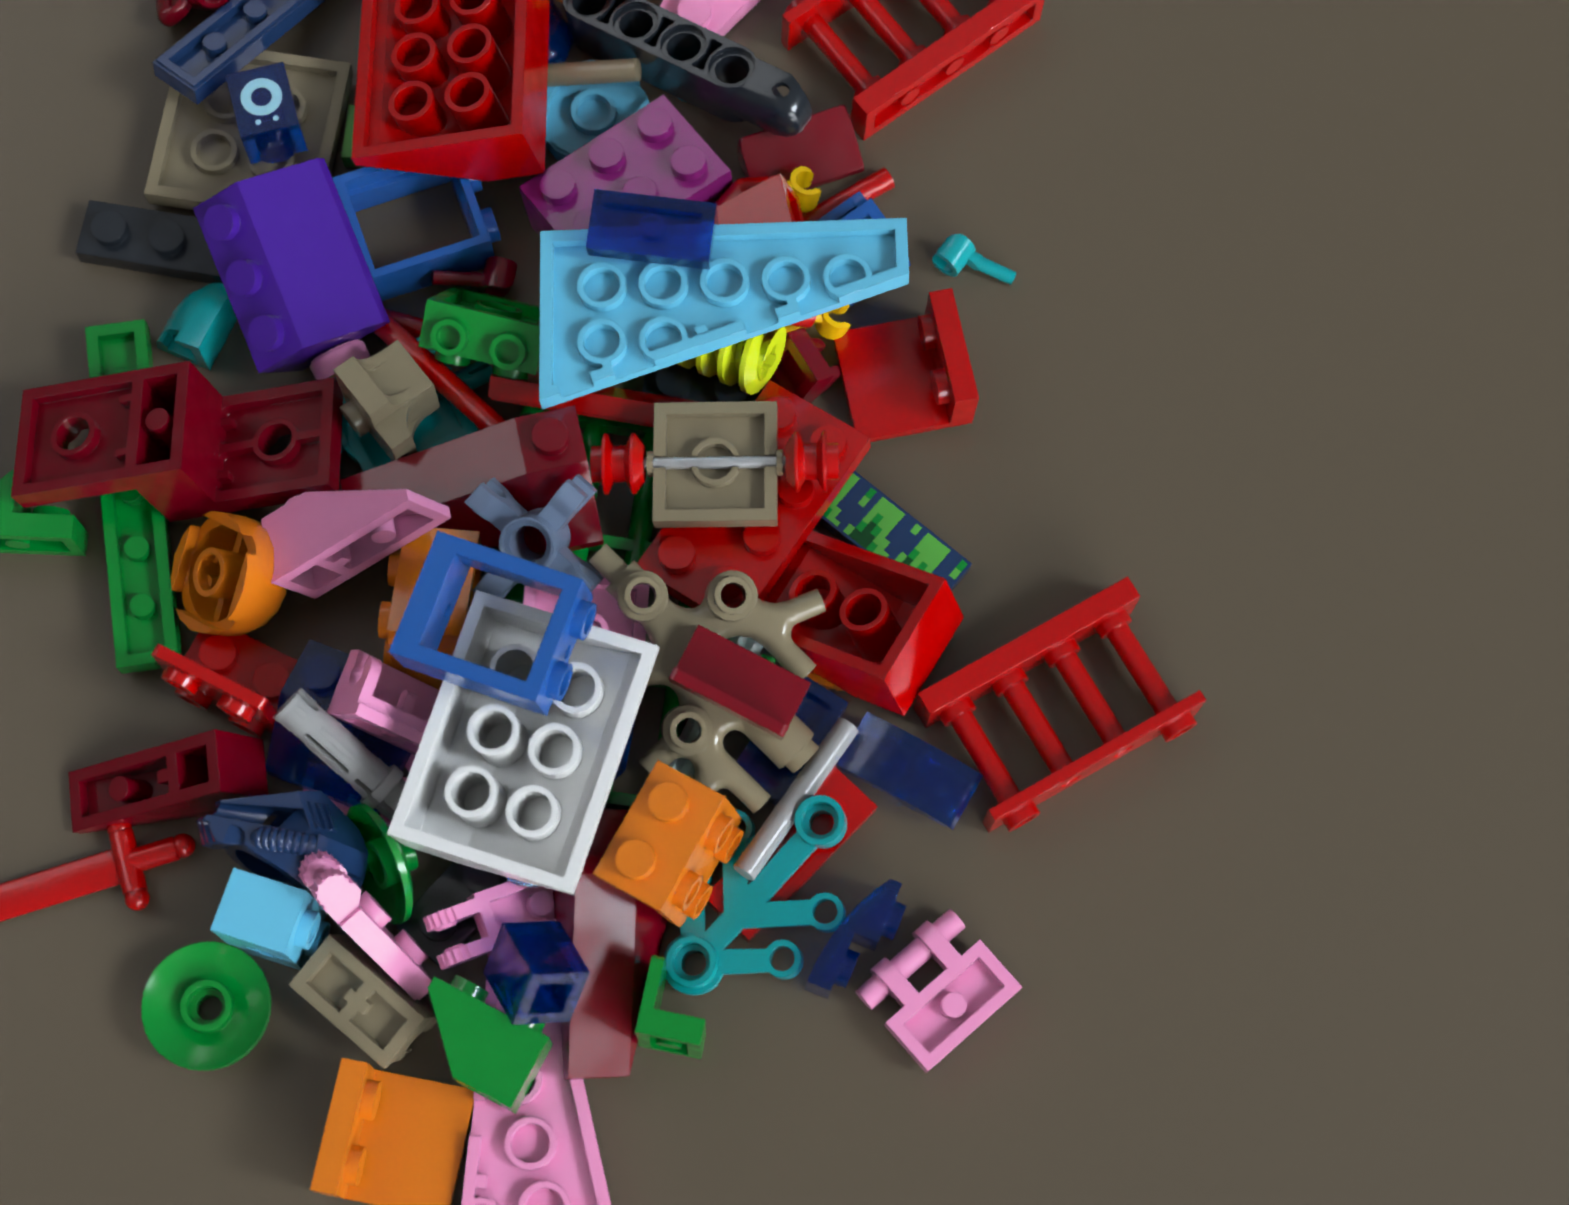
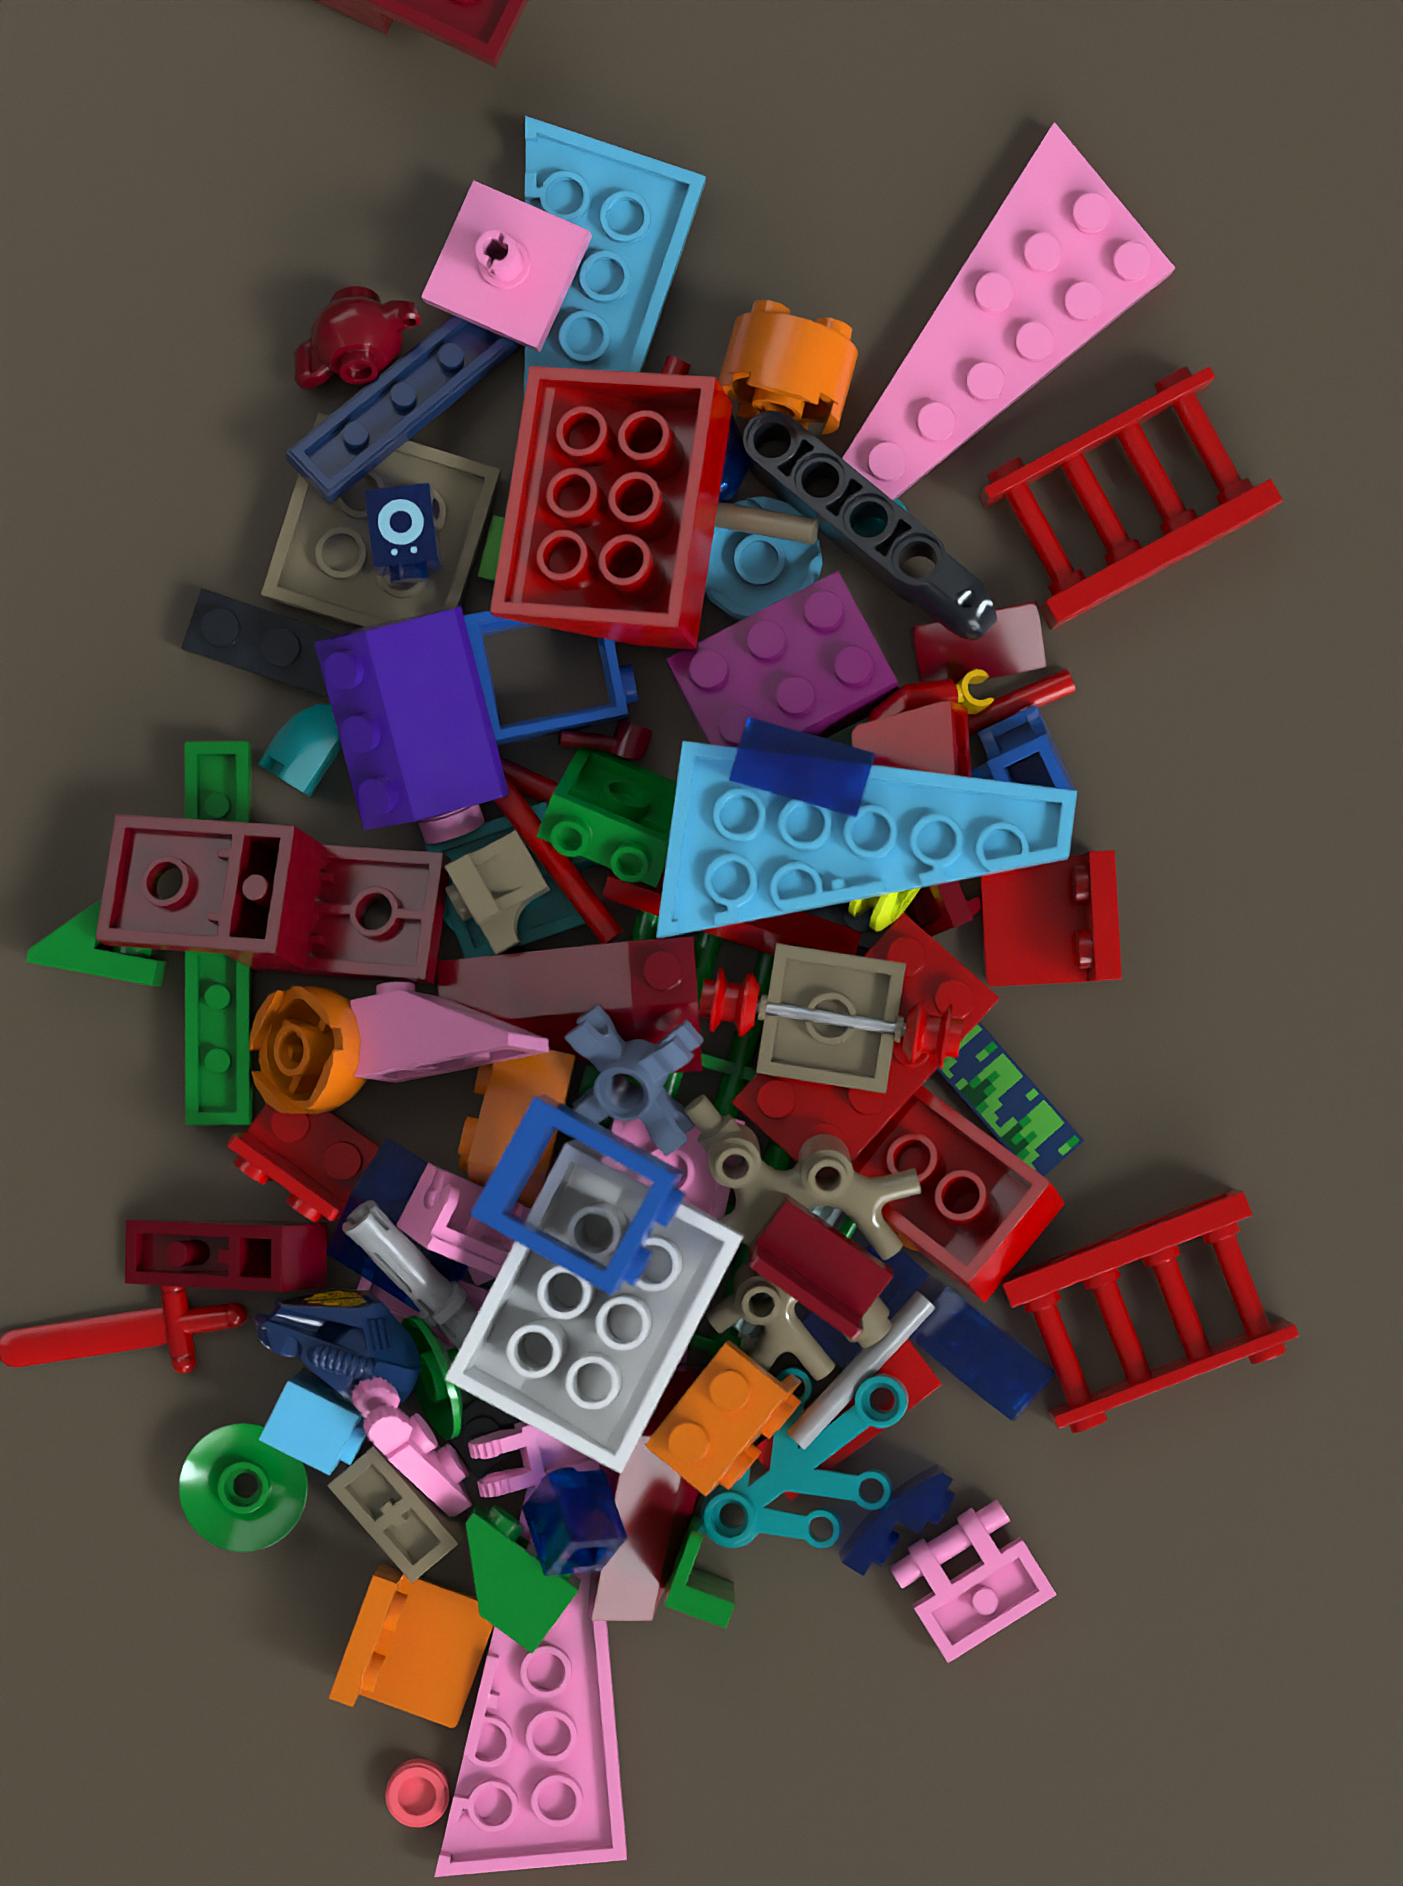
camera: 10 degrees right, 15 degrees up
teal hand [932,234,1017,285] -> none

